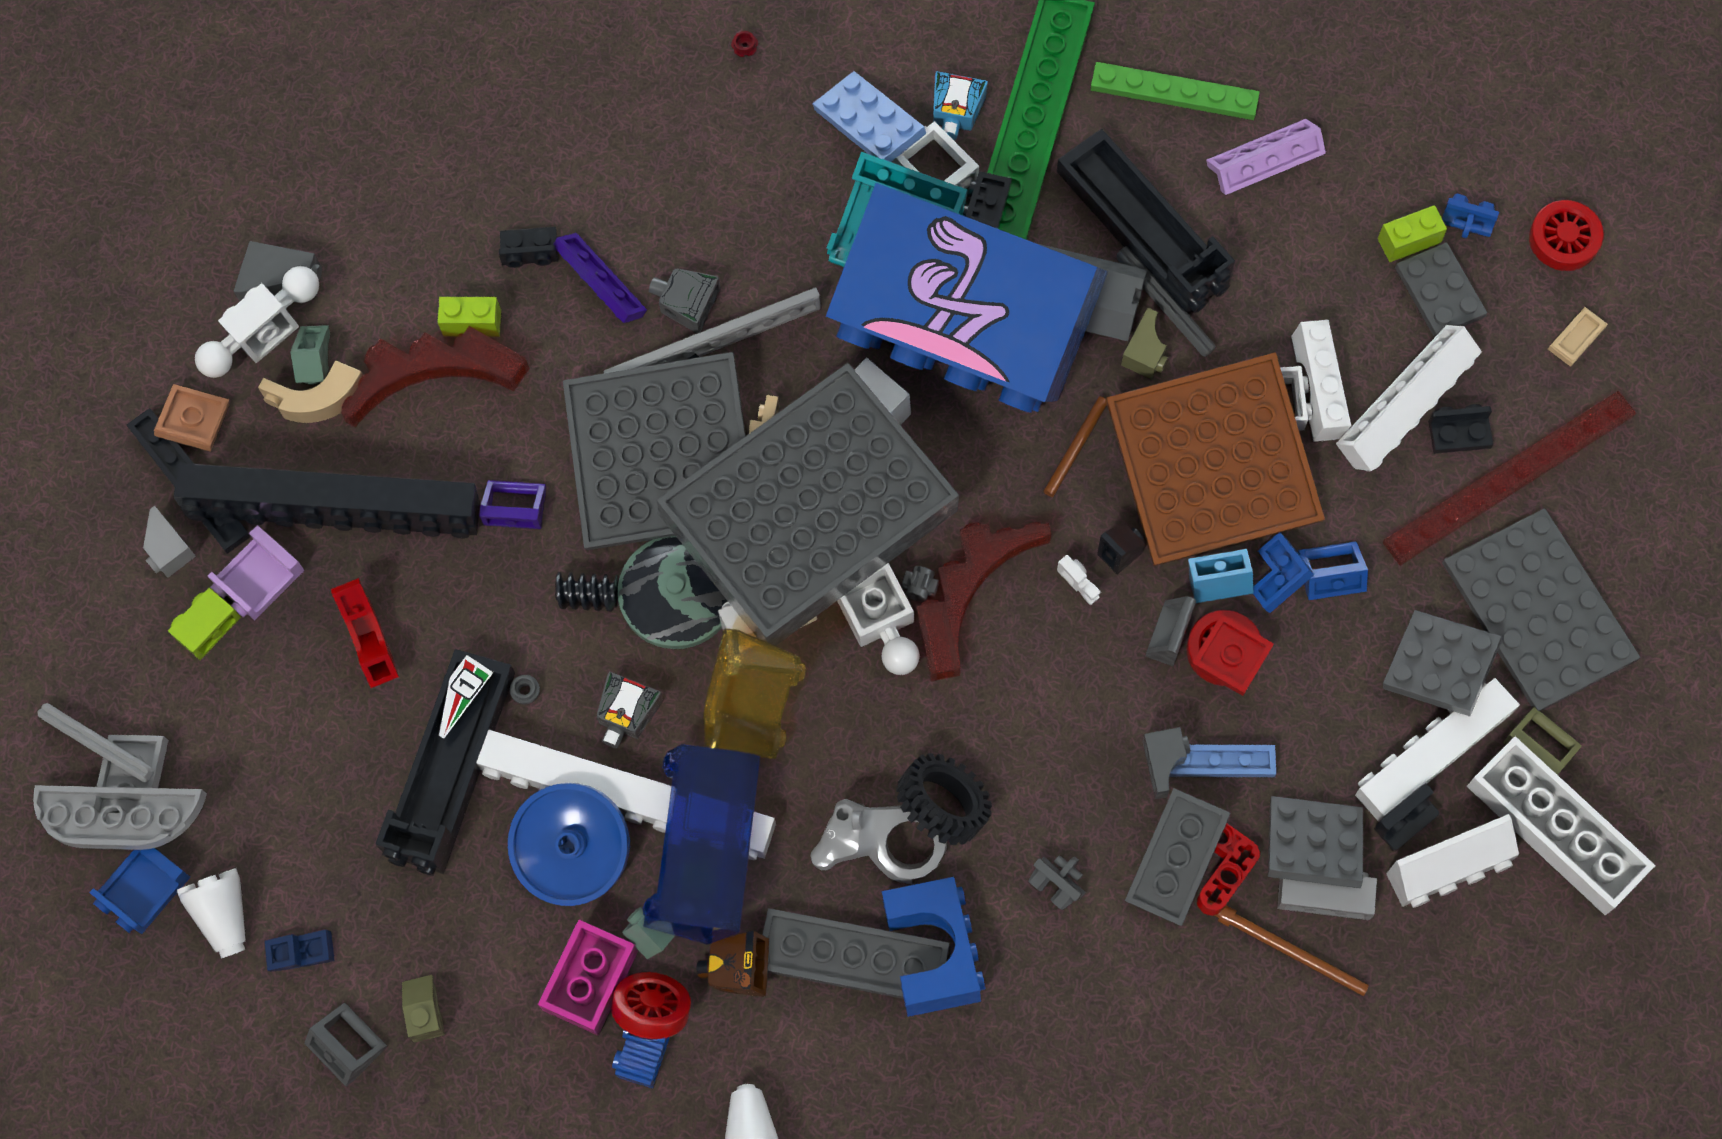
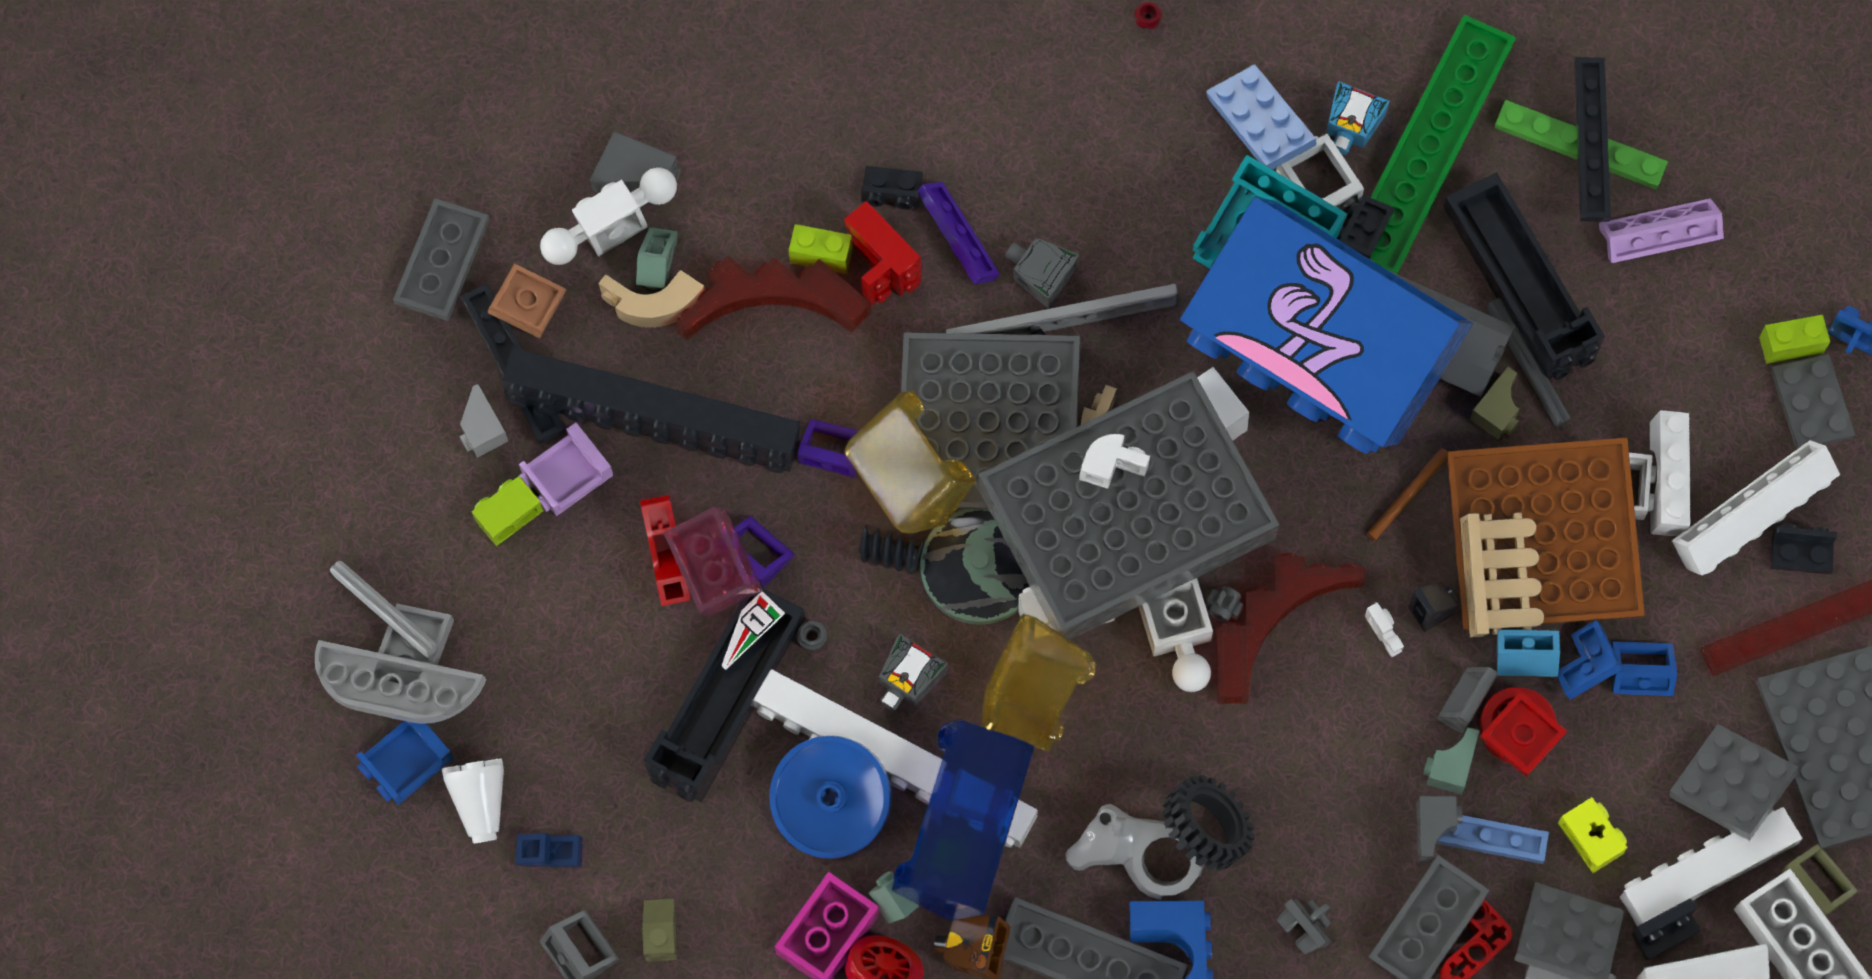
camera: 10 degrees right, 0 degrees up
none -> dark grey plate [393,198,490,321]
none -> clear pink brick [664,506,762,617]
none -> dark purple tile [717,516,795,588]
none -> red brick [844,201,922,306]
none -> clear yellow windscreen [845,390,976,534]
none -> white brick [1079,434,1150,489]
none -> sand green arch [1423,727,1479,795]
none -> tan fence [1460,513,1544,637]
none -> neon yellow brick [1558,797,1627,873]
none -> black plate [1574,57,1611,222]

